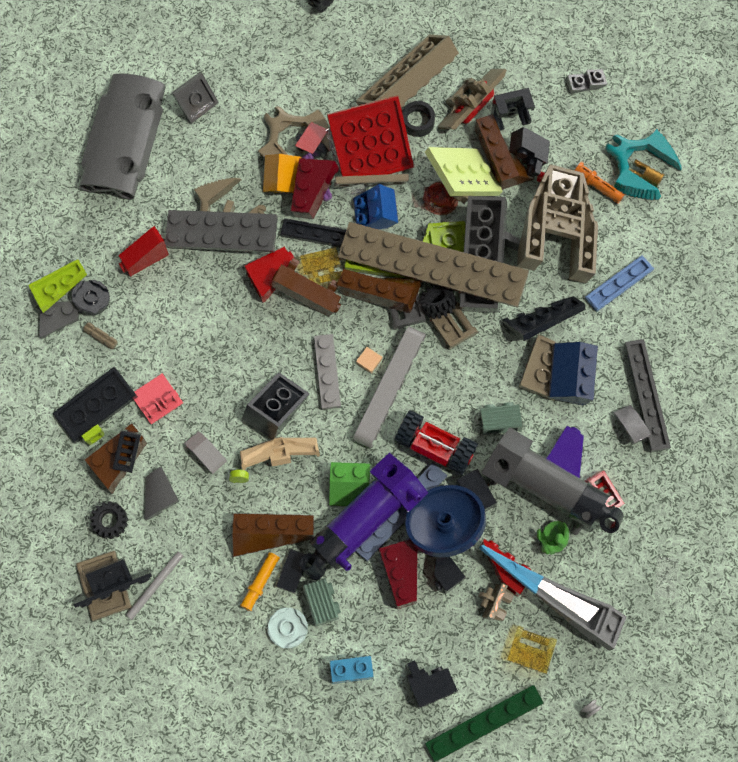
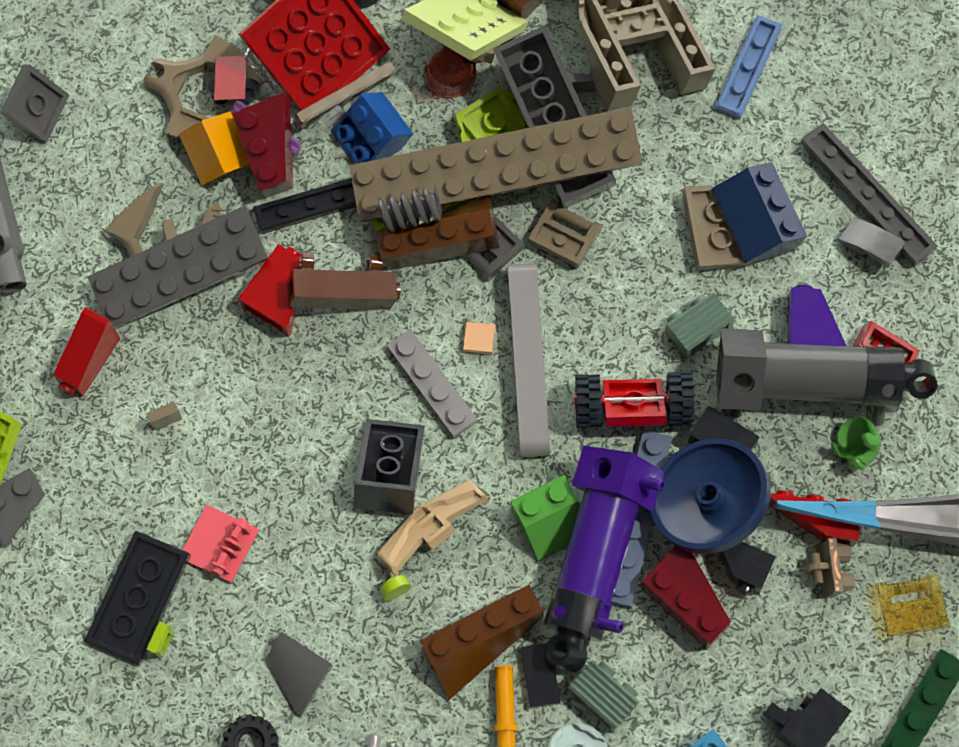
camera: 25 degrees left, 0 degrees up
black tile [72,280,110,315] -> none
dark tan axle [83,322,118,349] -> none
reddish brown wedge [85,423,147,494] -> none
black slope [112,429,142,473] -> none
light grey slope [184,431,227,474] -> none
clear yellow plate [300,247,342,285] -> none
black tyre [420,286,456,319] -> none
black wing [501,296,586,341] -> none
none -> dark tan tile [147,402,182,431]
none -> dark grey piece [378,184,442,232]

